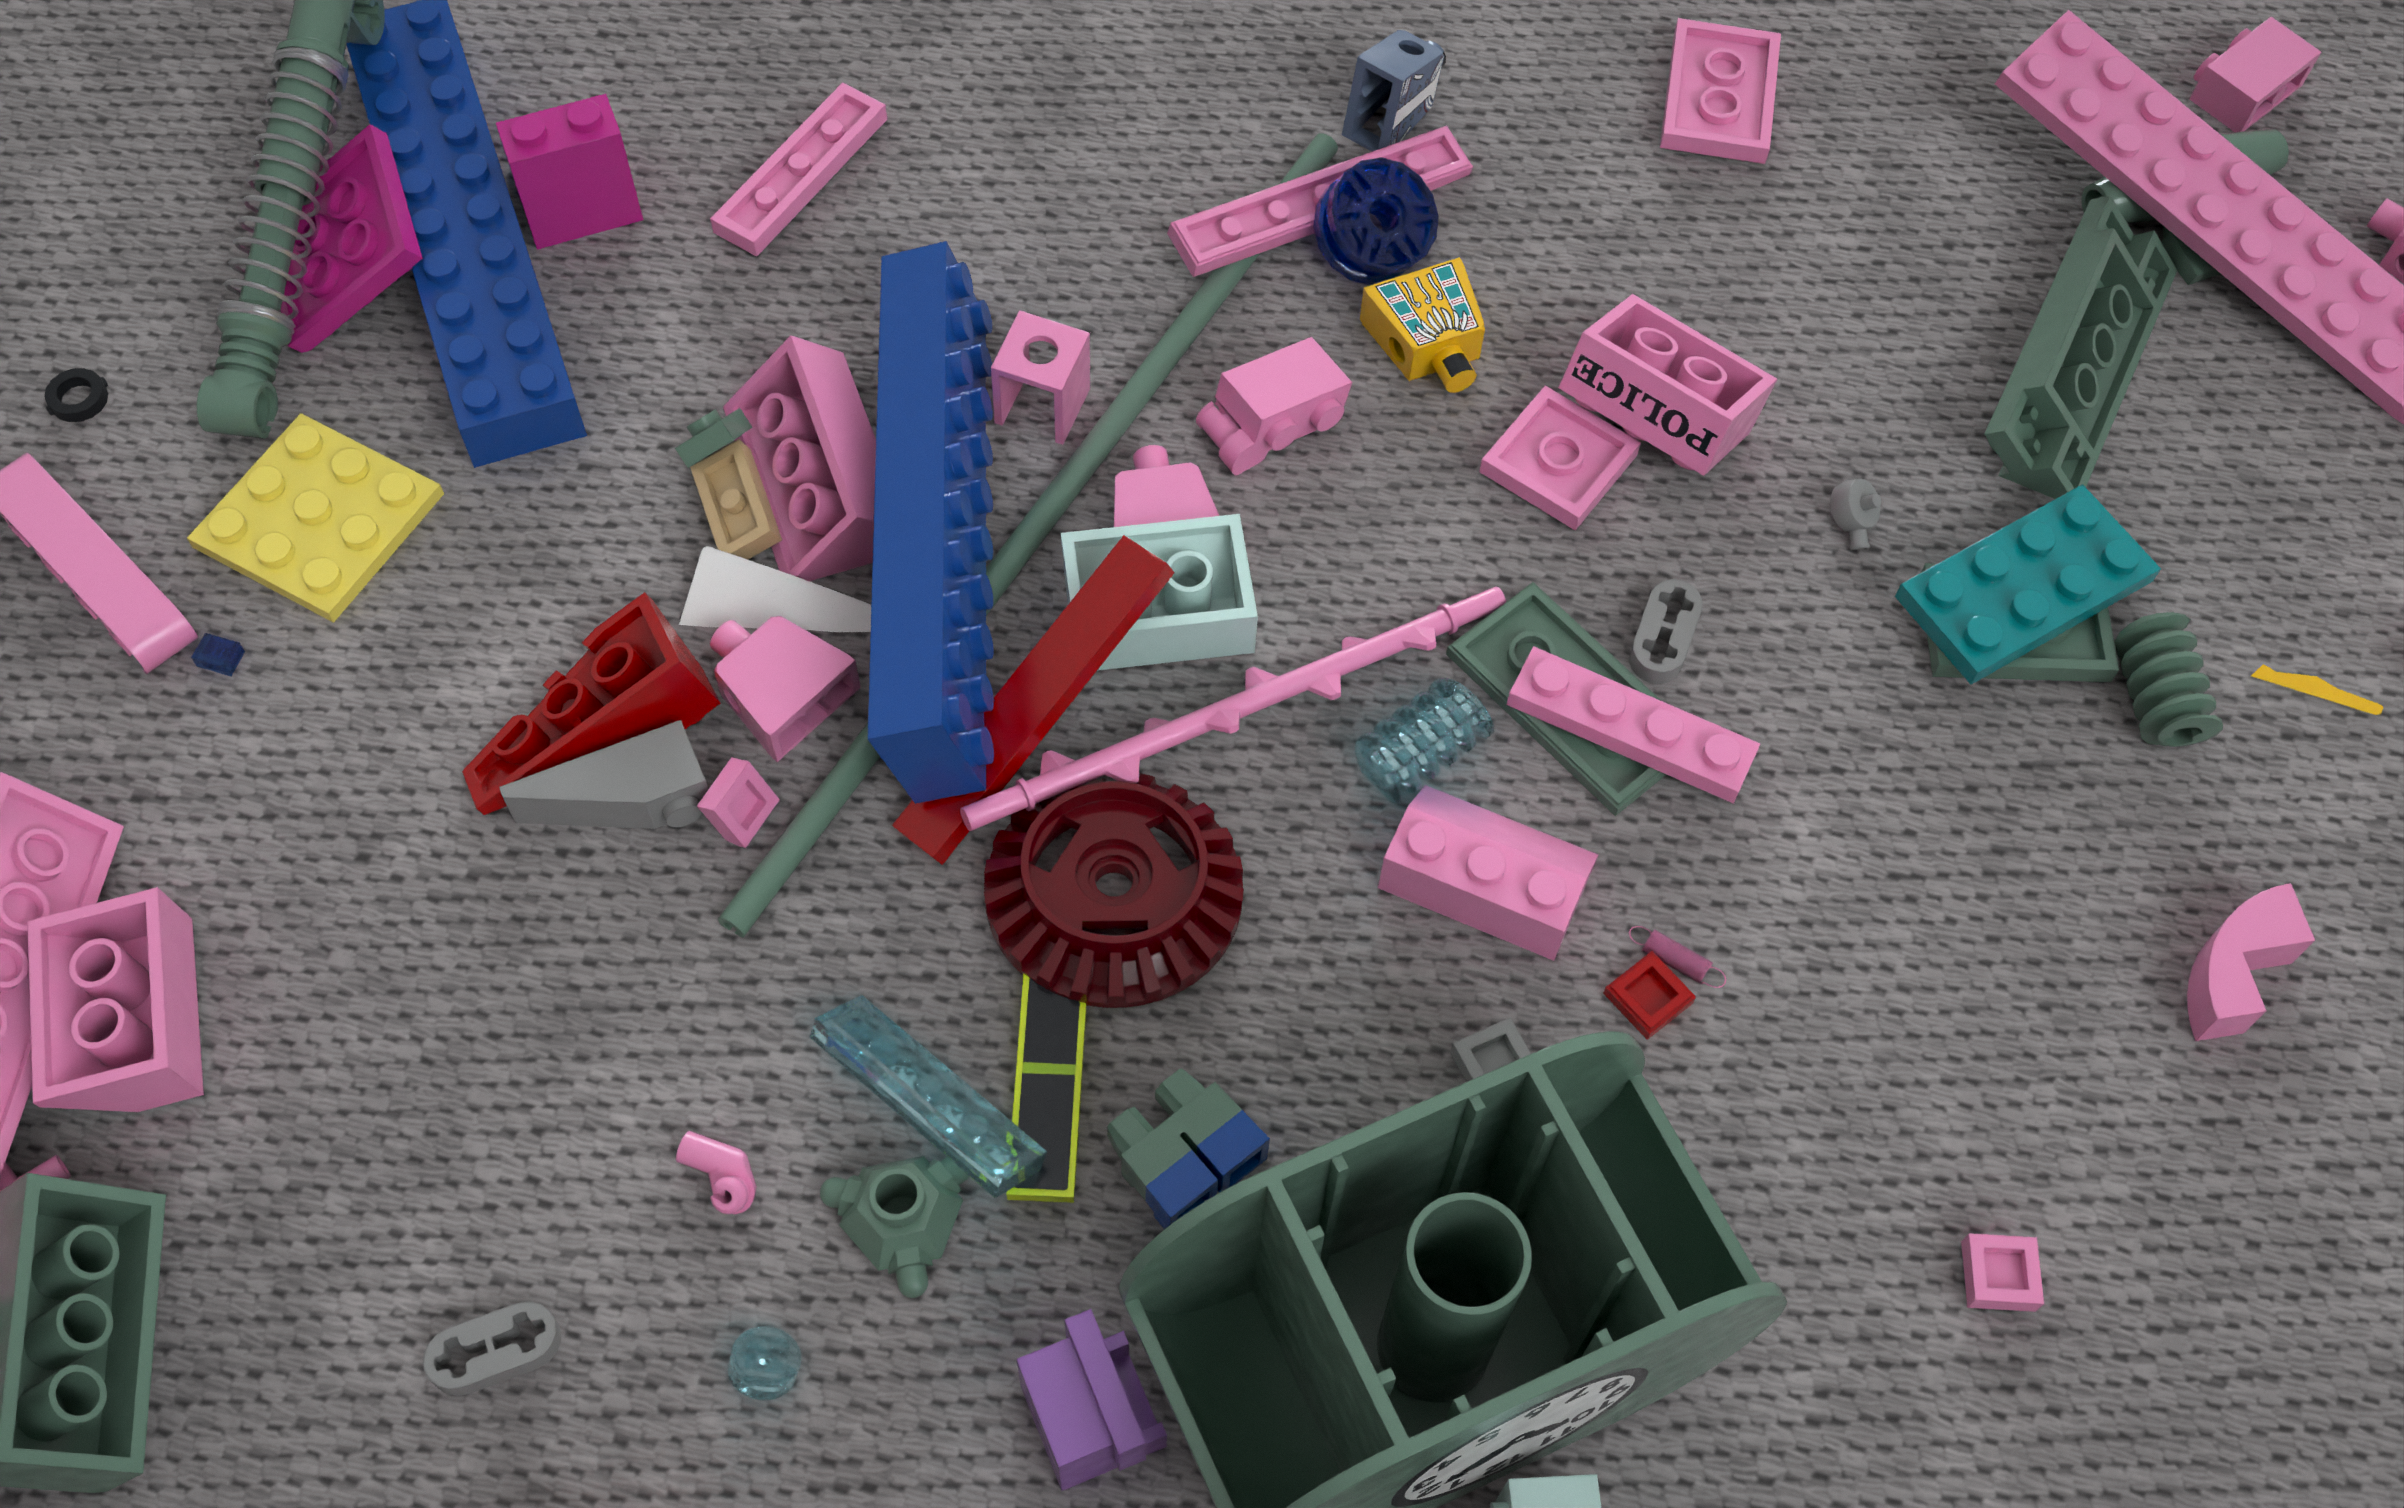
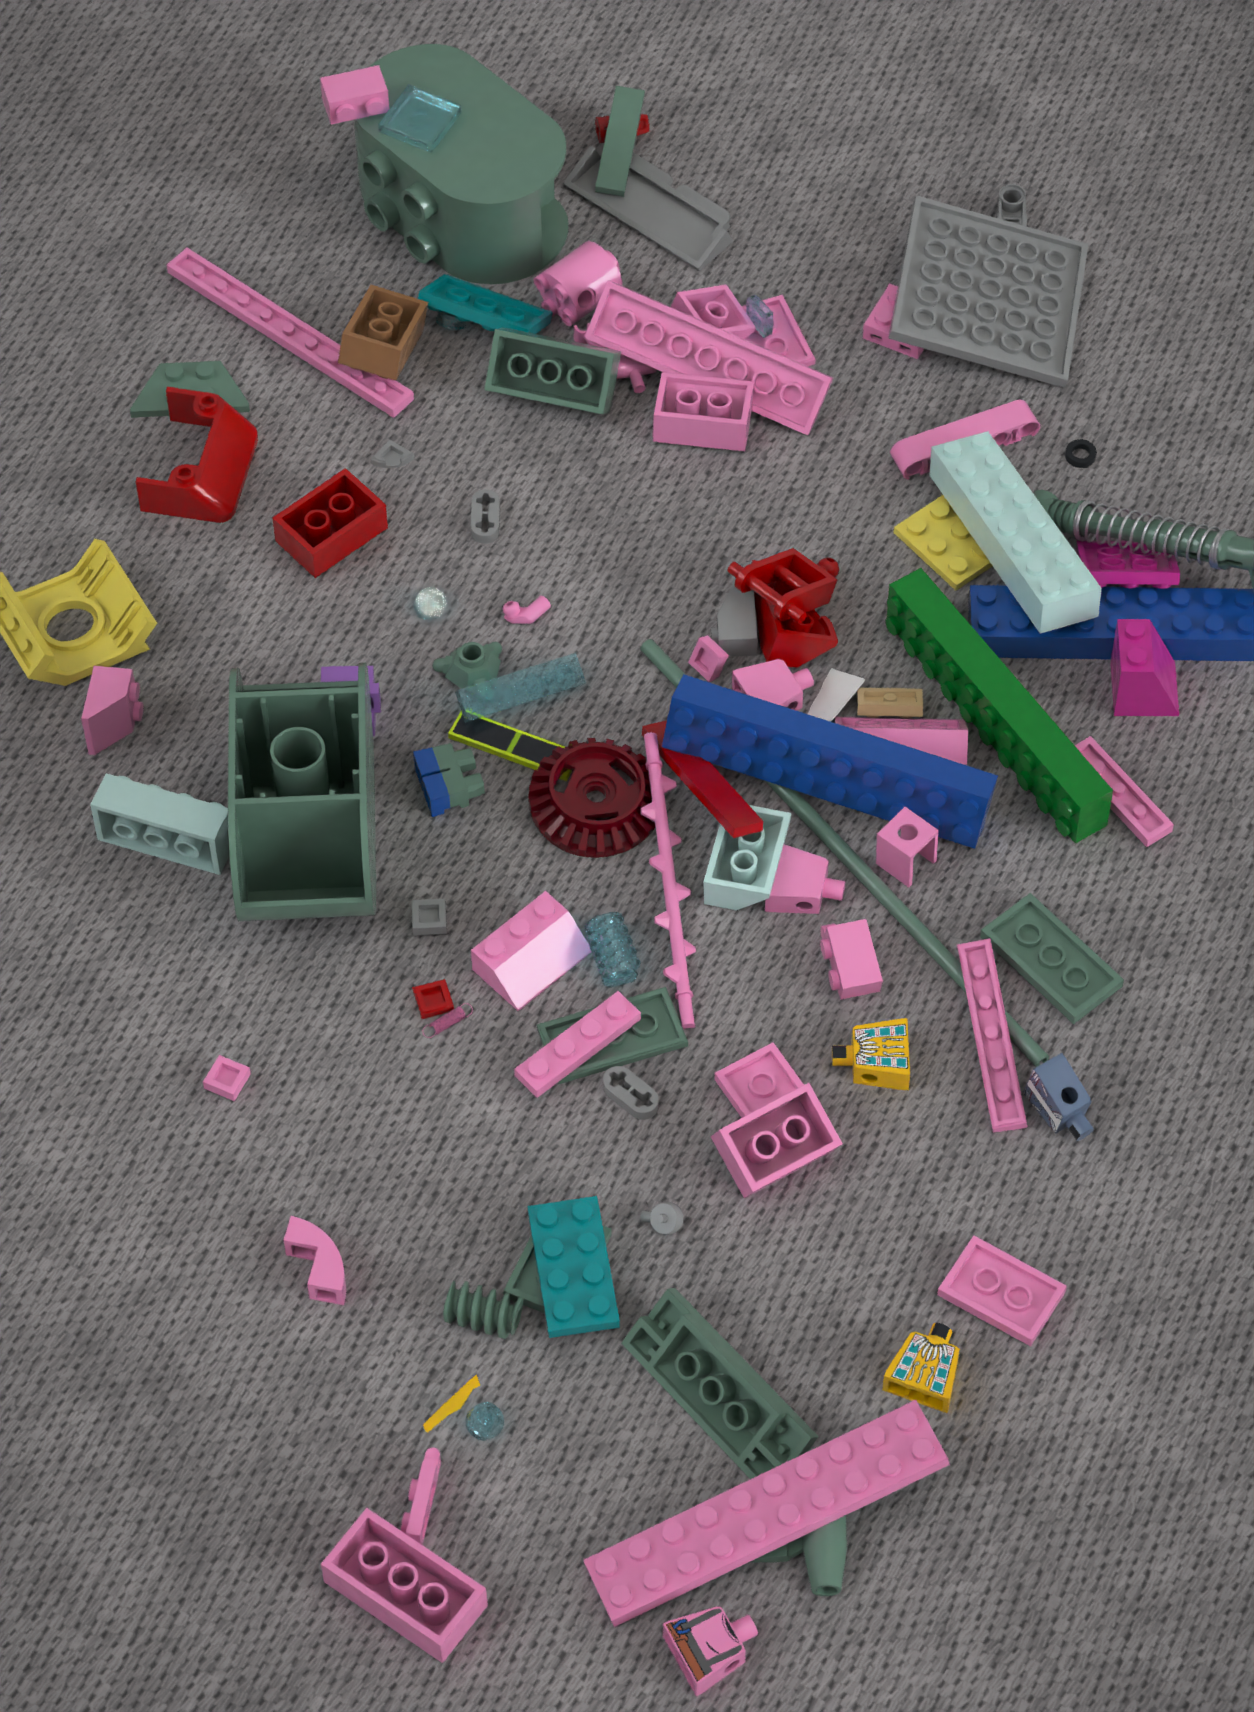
camera: 115 degrees right, 5 degrees down
clear blue piece [191,633,245,676] -> none
sand green plate [675,408,753,468] -> none
clear blue wheel [1313,157,1439,285] -> none
bright pink brick [2190,17,2321,132] -> none
none -> clear light blue tile [466,1402,504,1441]
none -> red piece [727,548,839,624]
none -> torso [882,1323,960,1413]
none -> green brick [885,568,1113,844]
none -> light aqua brick [929,431,1102,634]
none -> sand green plate [980,893,1124,1024]

